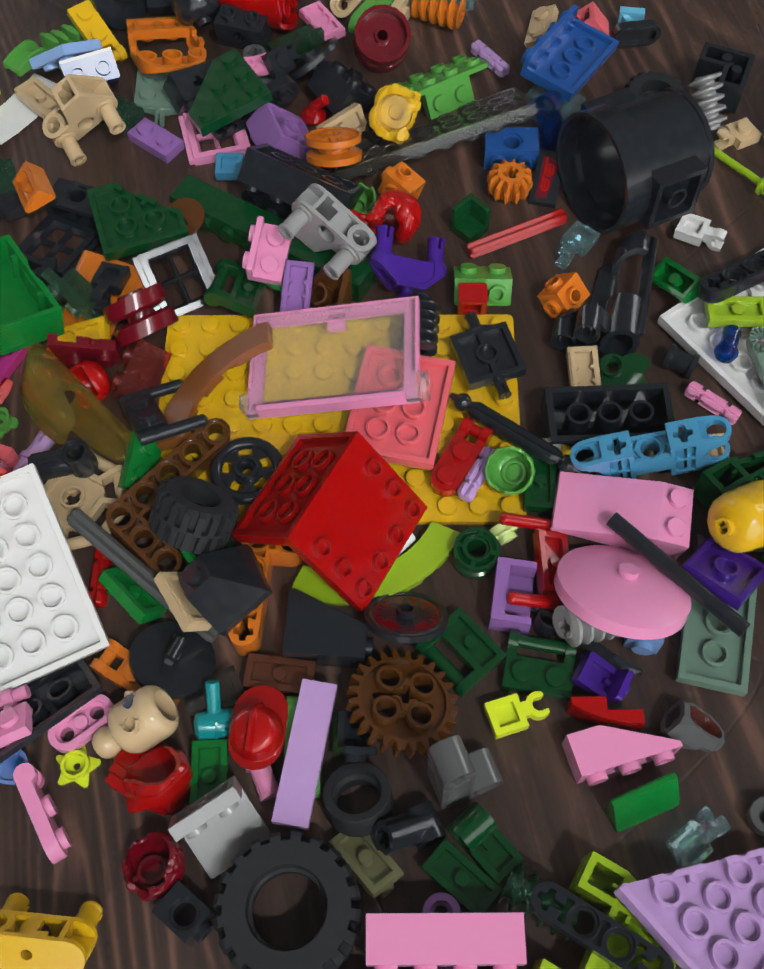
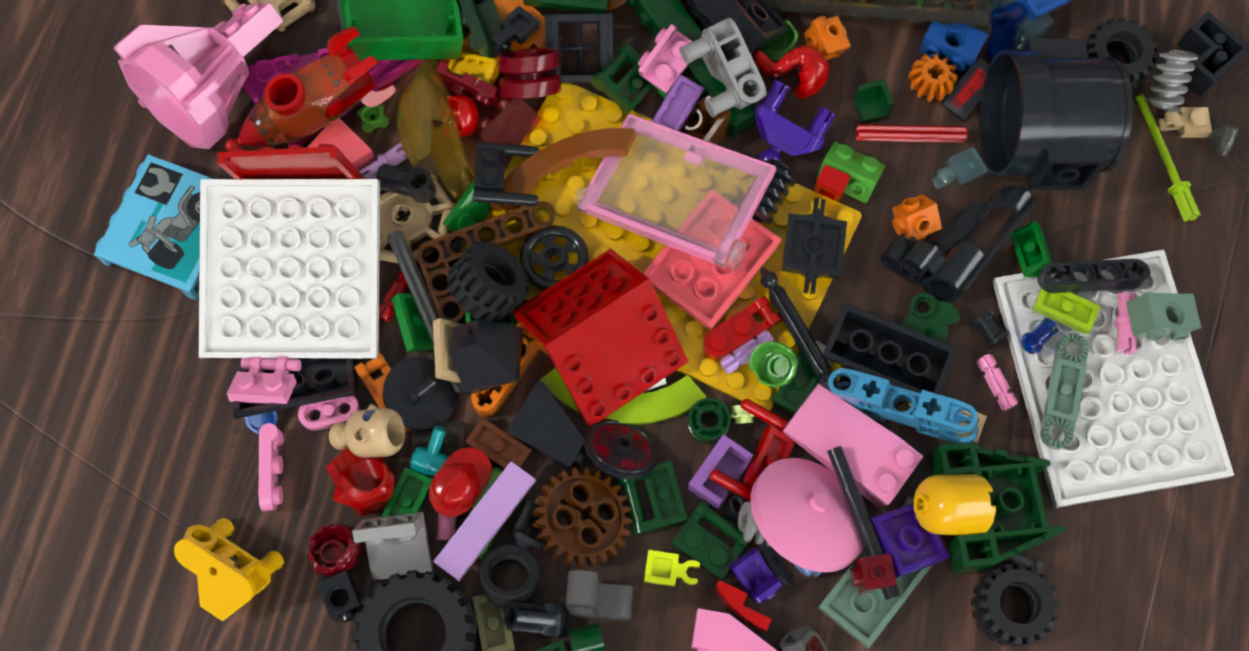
camera: 25 degrees right, 10 degrees up
neon yellow plate [56,745,101,788] -> none
tan plate [566,345,601,387] -> none
white plate [673,213,727,252] -> none
none -> dark red bracket [850,554,897,594]

